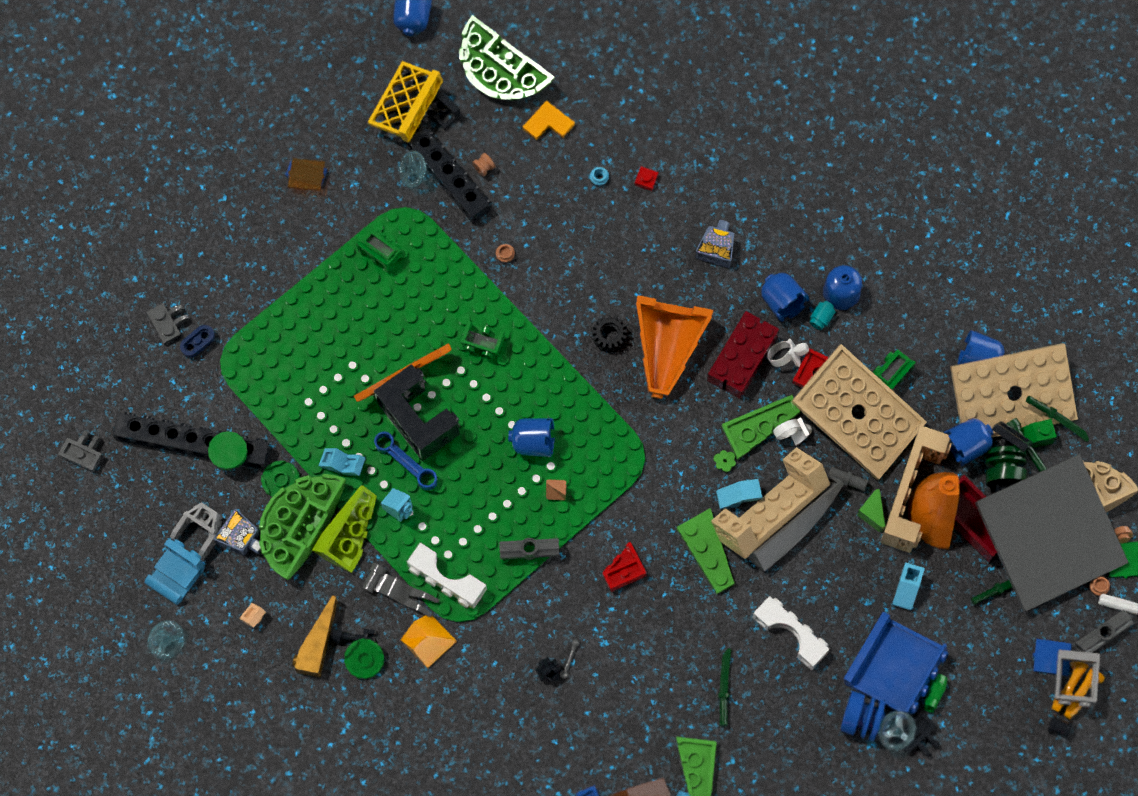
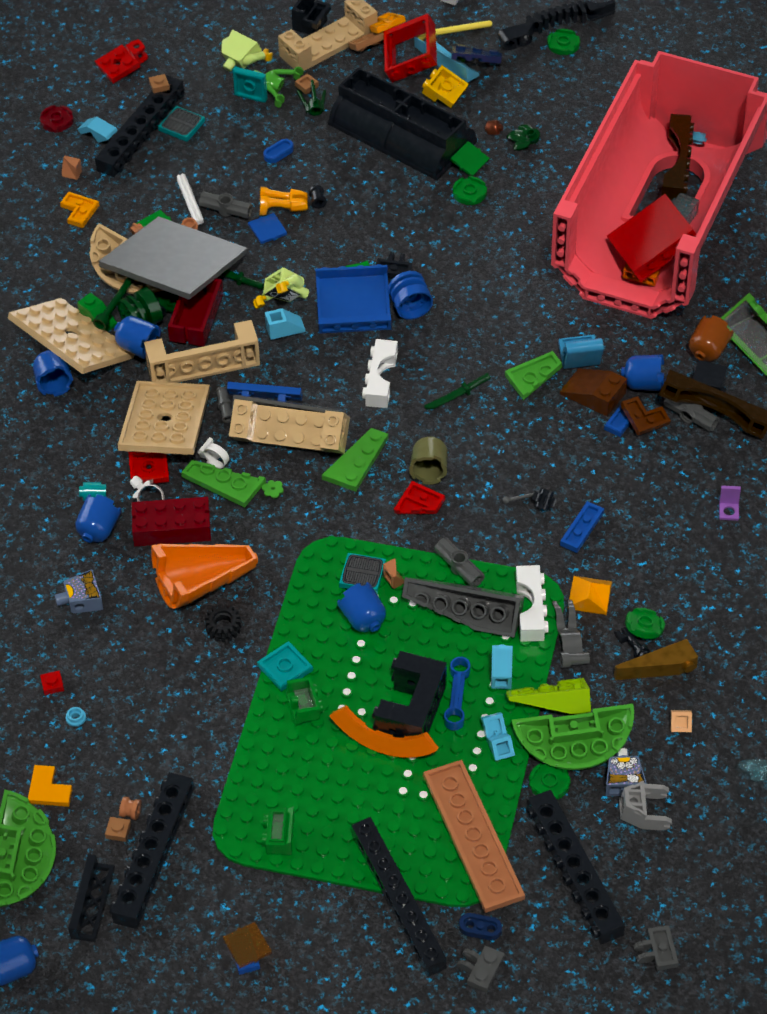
camera: 125 degrees left, 20 degrees down
dark azure piece [145,538,205,605] -> none
green tile [208,431,248,471] -> none
yellow fence [368,61,443,142] -> none
clear light blue piece [399,151,427,188] -> none
nougat plate [496,244,515,263] -> none
medium azure slope [716,479,762,510] -> none
blue cylinder [823,265,862,310] -> none
bright green slope [857,489,885,532] -> none
green window [873,349,916,391] -> none
clear light blue piece [879,711,916,751] -> none
orange cone [907,472,959,549] -> none
black tile [992,421,1033,452] -> none
dark green sword [1026,395,1089,441] -> none
light grey window [1054,650,1100,707] -> none
none -> medium nougat plate [105,817,131,842]
none -> blue hinge [227,382,303,401]
none -> torso [253,267,309,309]
none -> teal tile [257,641,313,692]
none -> tile [339,553,386,594]
none -> black brick [351,816,447,978]
none -> dark grey wedge [402,577,525,637]
none -> olive cylinder [409,436,448,485]
none -> nougat plate [423,760,525,913]
none -> blue plate [560,501,604,553]

